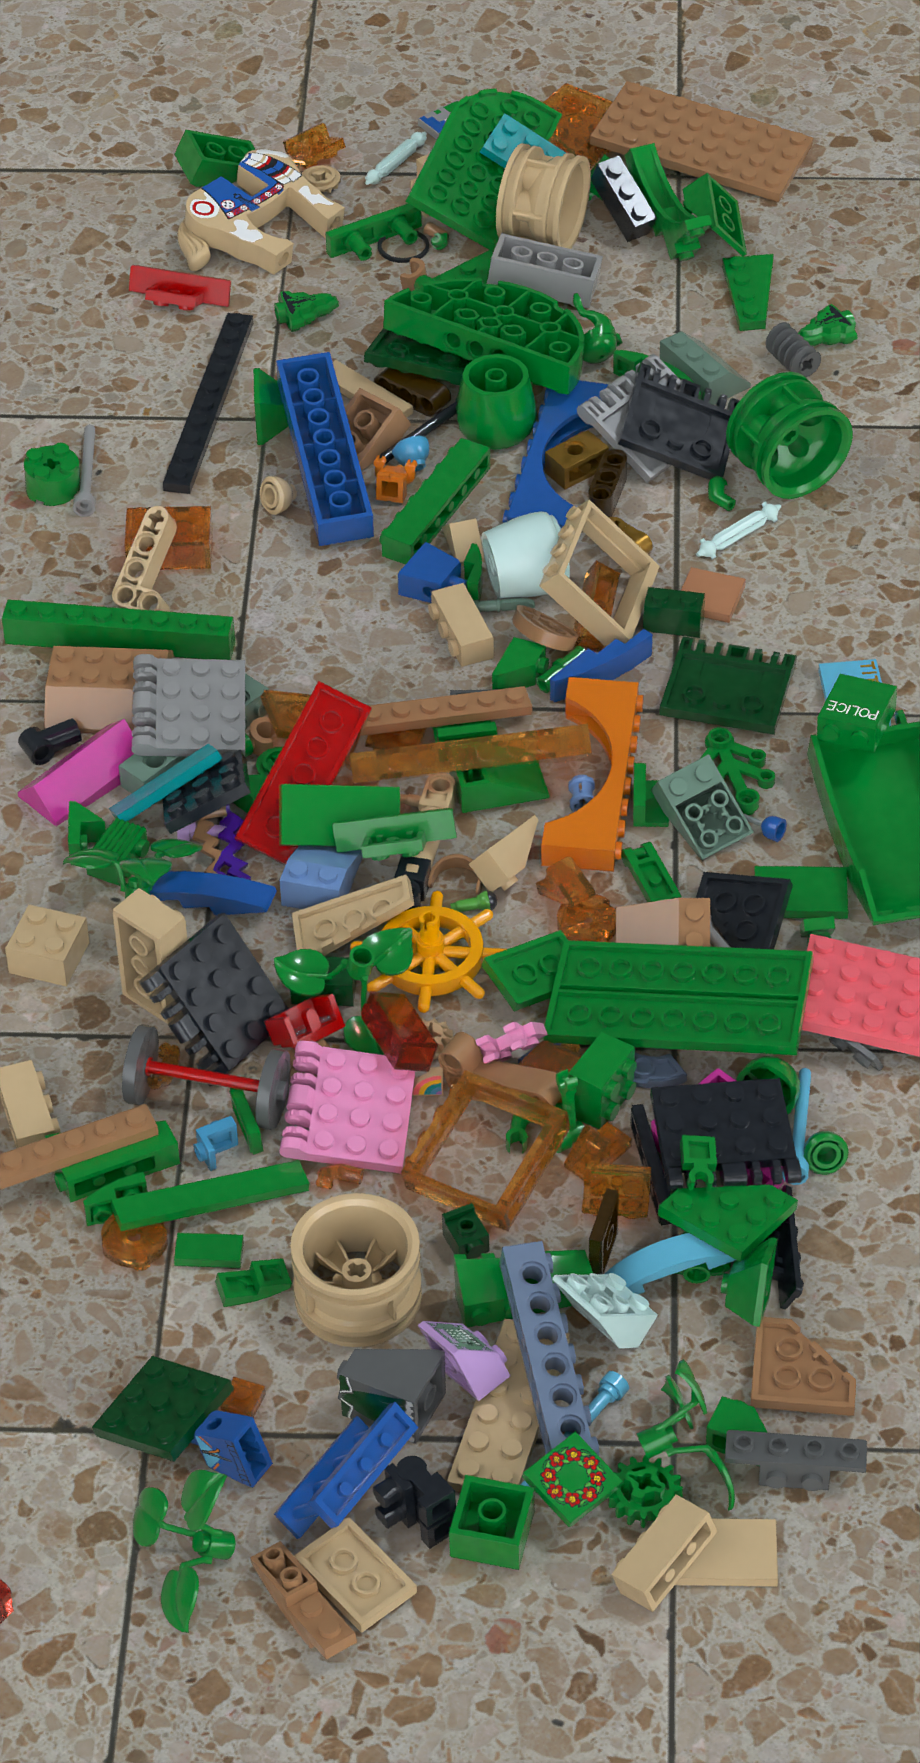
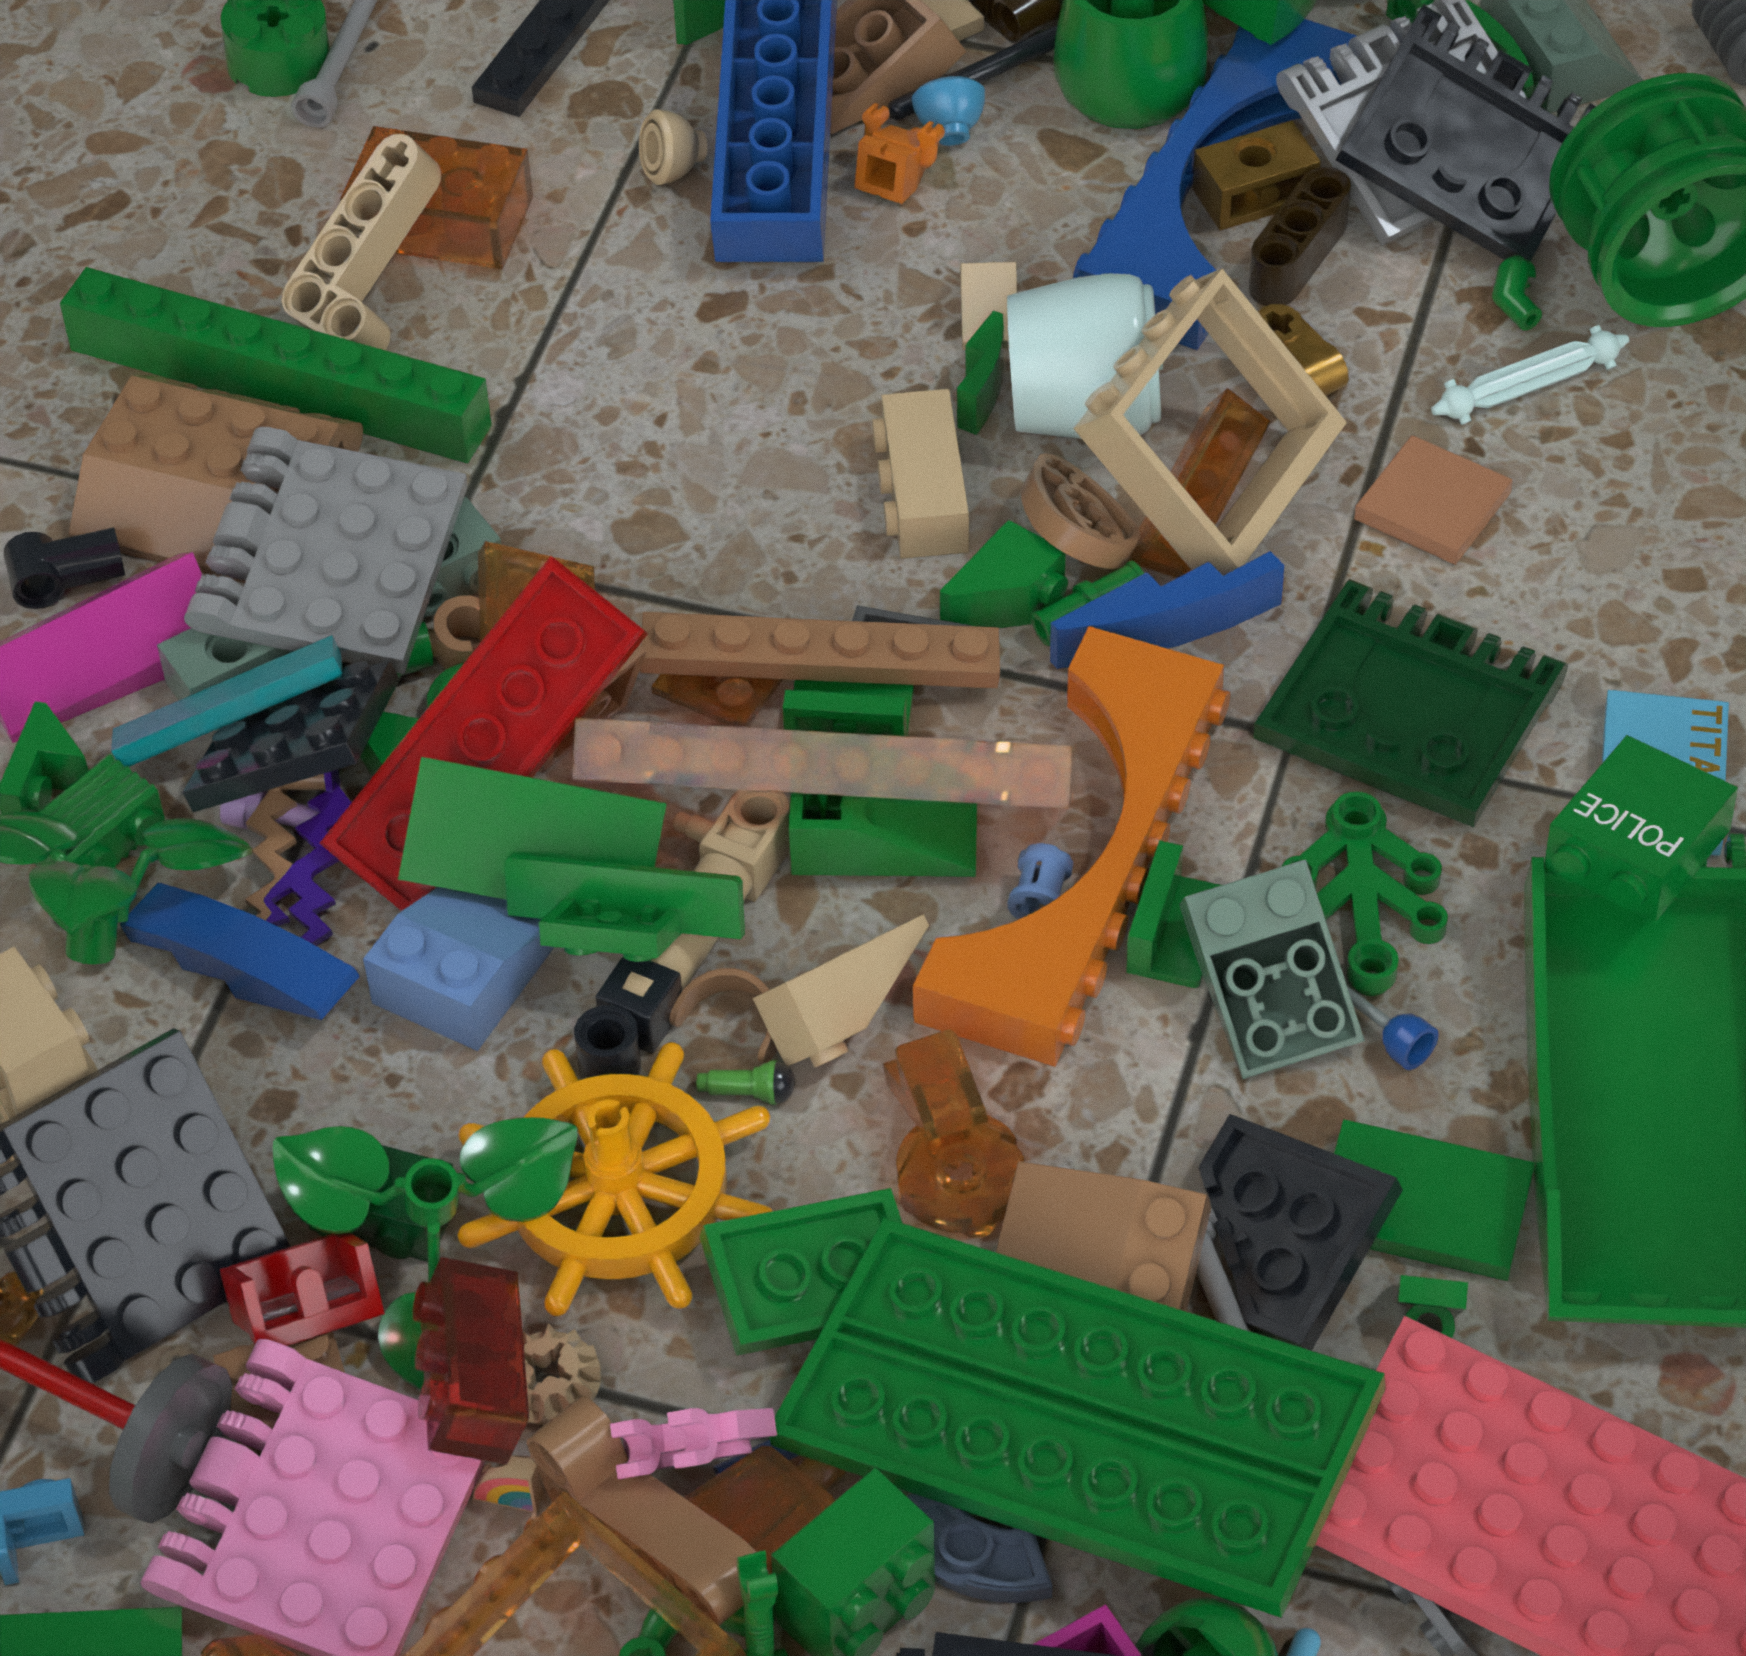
camera: 15 degrees right, 5 degrees up
green tile [229,1088,264,1155] -> none
tan wing [292,875,414,956] -> none
green brick [379,438,490,565] -> none
blue torso [398,542,467,603] -> none
sand green piece [474,598,535,612] -> none
green plate [622,842,681,902] -> none
dark green brick [643,587,705,638] -> none

